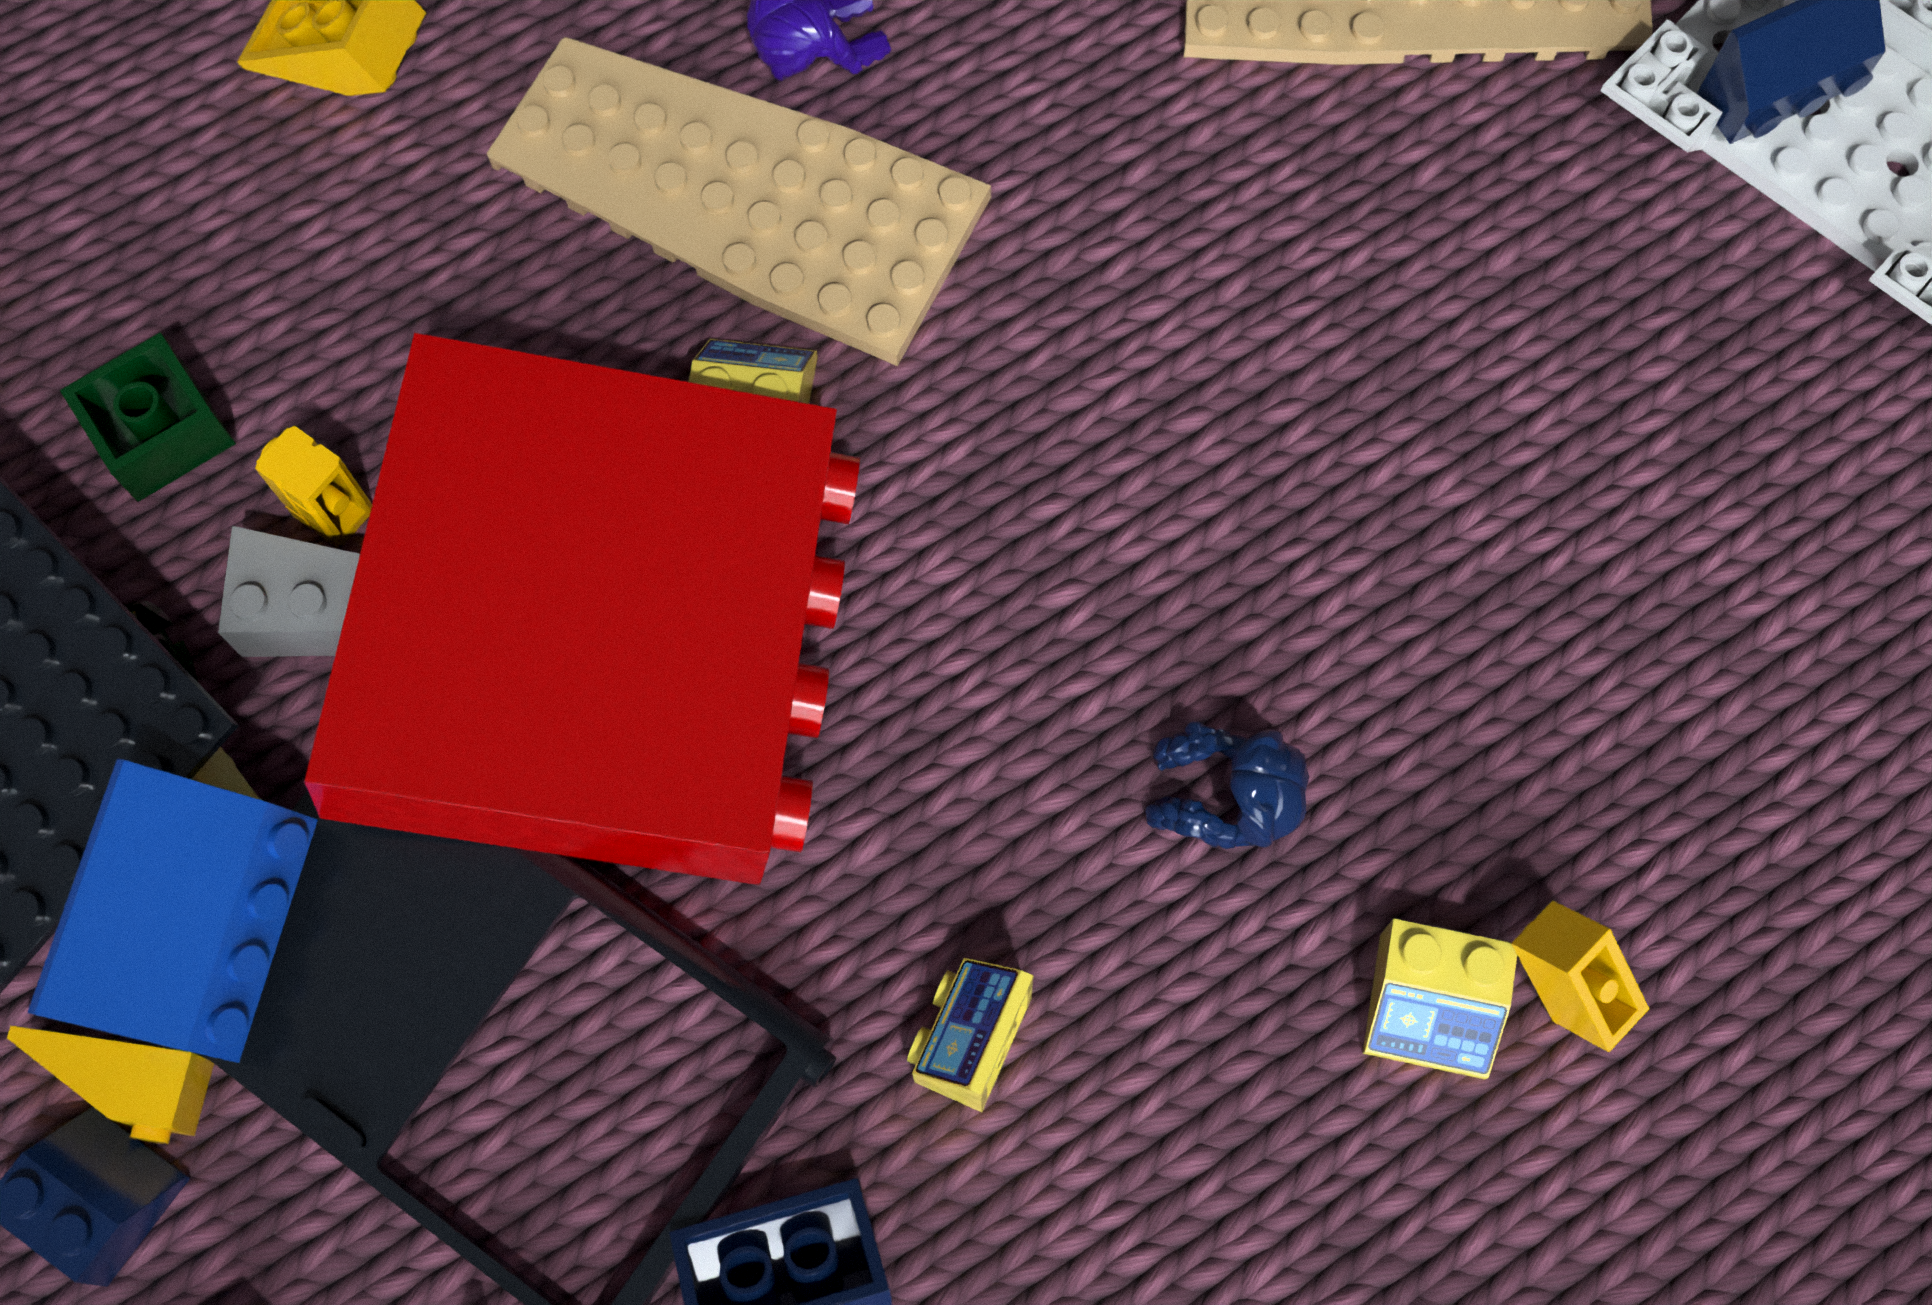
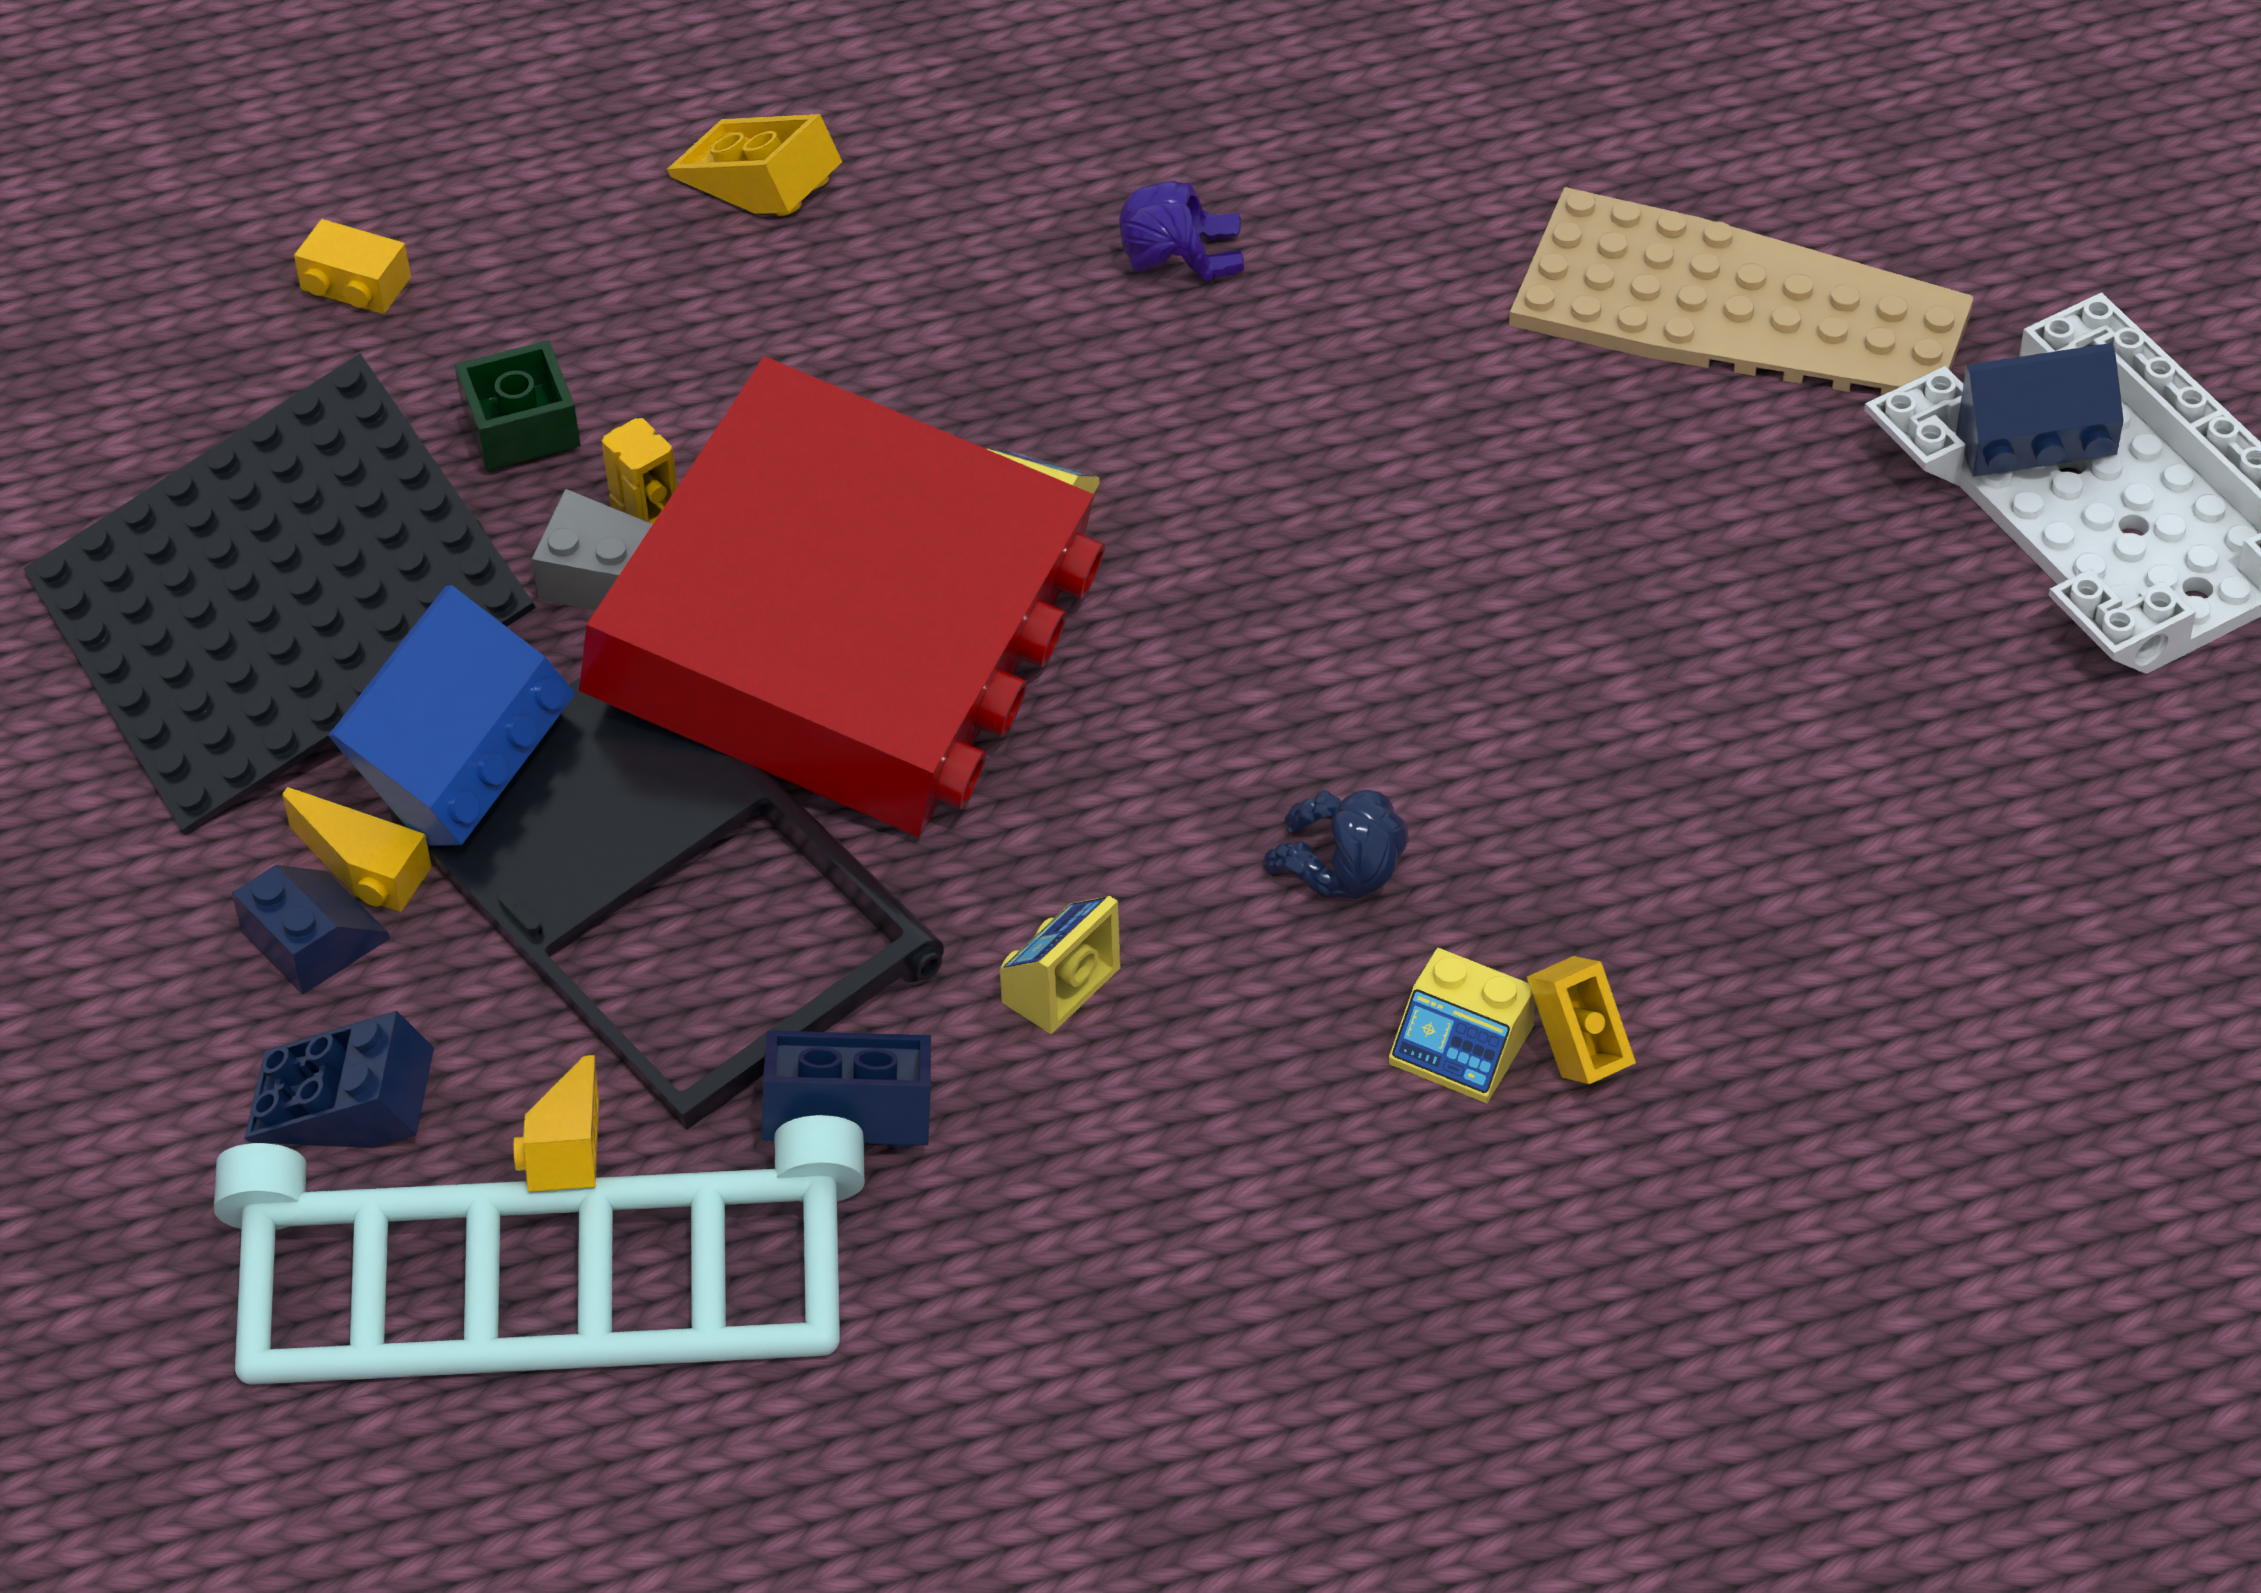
camera: 15 degrees right, 20 degrees down
tan wing [487,37,991,366] -> none

